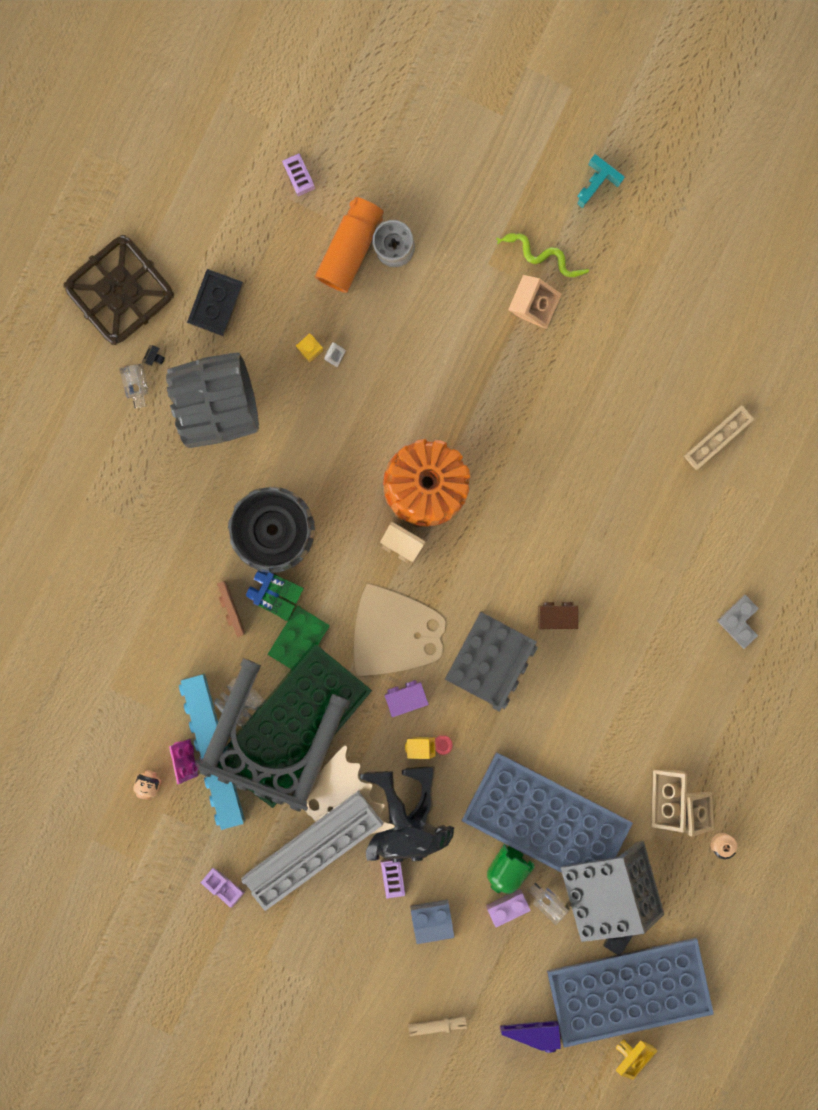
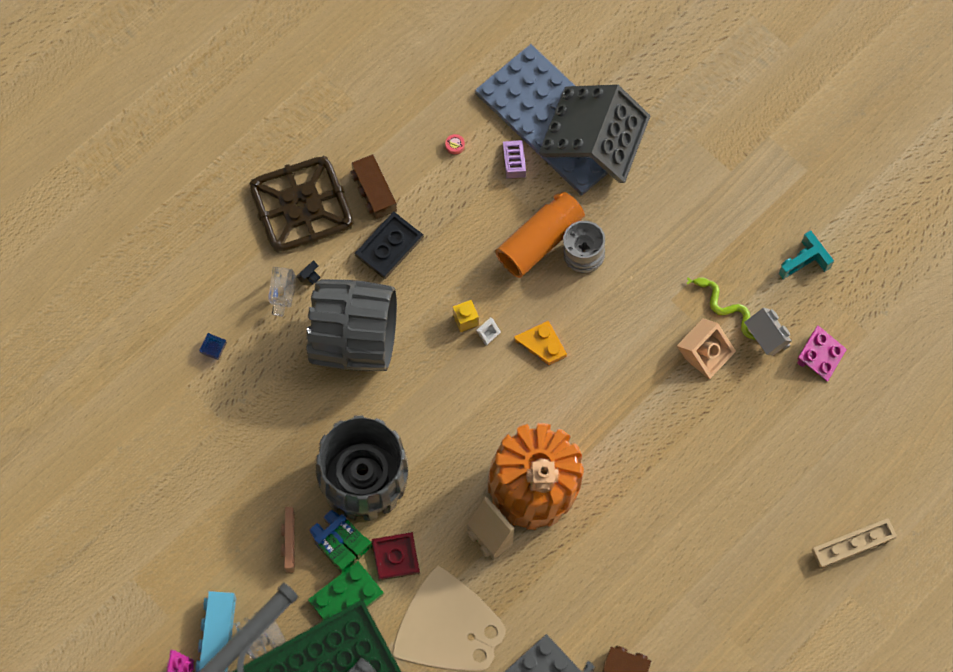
camera: 20 degrees right, 20 degrees down
none -> clear blue plate [199,333,227,360]
none -> reddish brown brick [350,154,397,220]
none -> dark red tile [372,532,420,581]
none -> coral tile [445,134,465,155]
none -> sand blue plate [475,44,608,196]
none -> light orange wing [514,320,567,365]
none -> light nougat brick [527,459,558,492]
none -> dark grey bracket [539,84,651,183]
none -> light grey brick [744,308,792,356]
none -> dark pink hinge [797,325,847,382]

